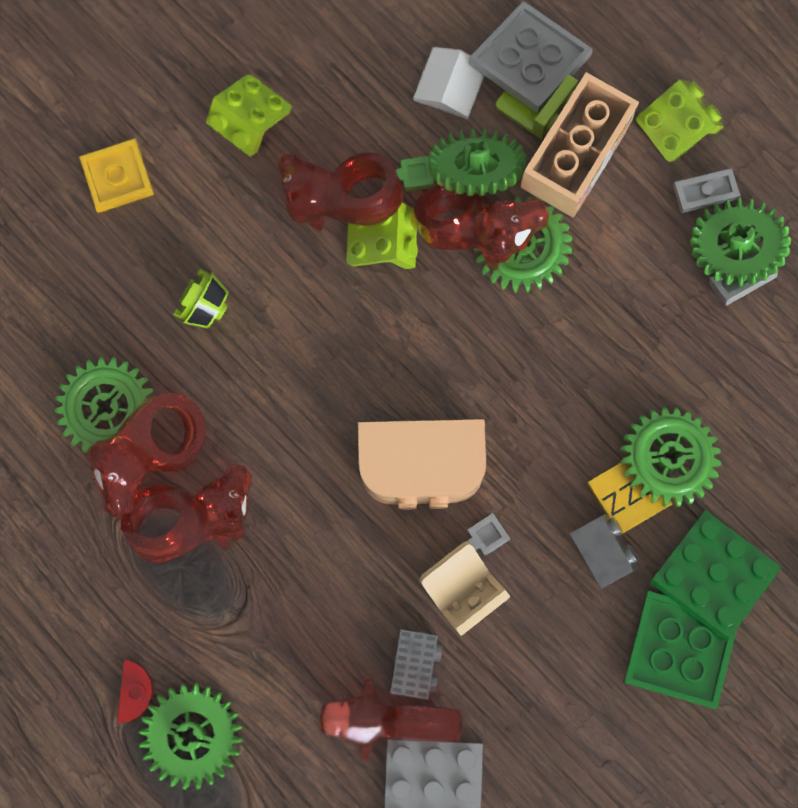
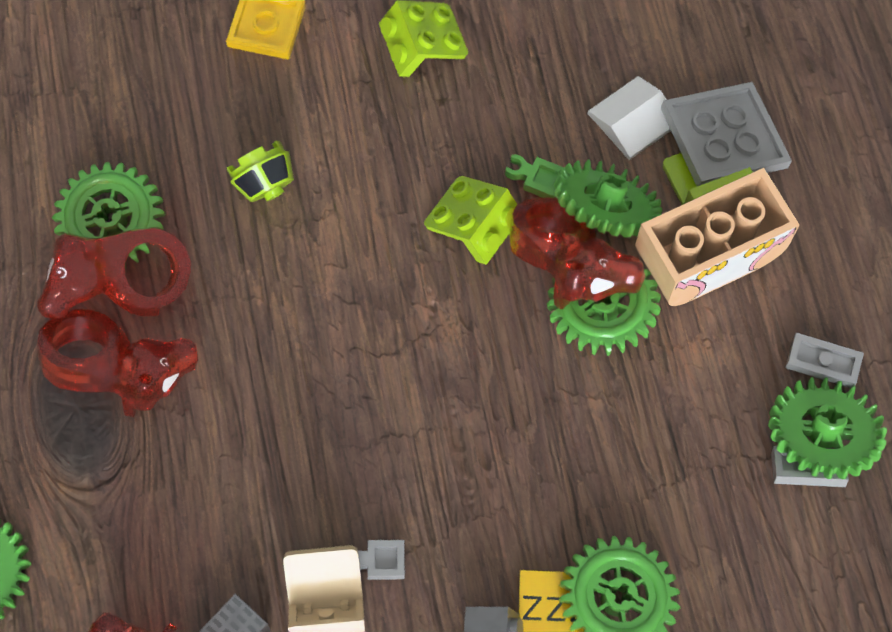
camera: 30 degrees right, 10 degrees down
clear red animal [278,152,403,231] -> none
light nougat brick [358,419,486,510] -> none
lime bracket [637,79,724,162] -> none

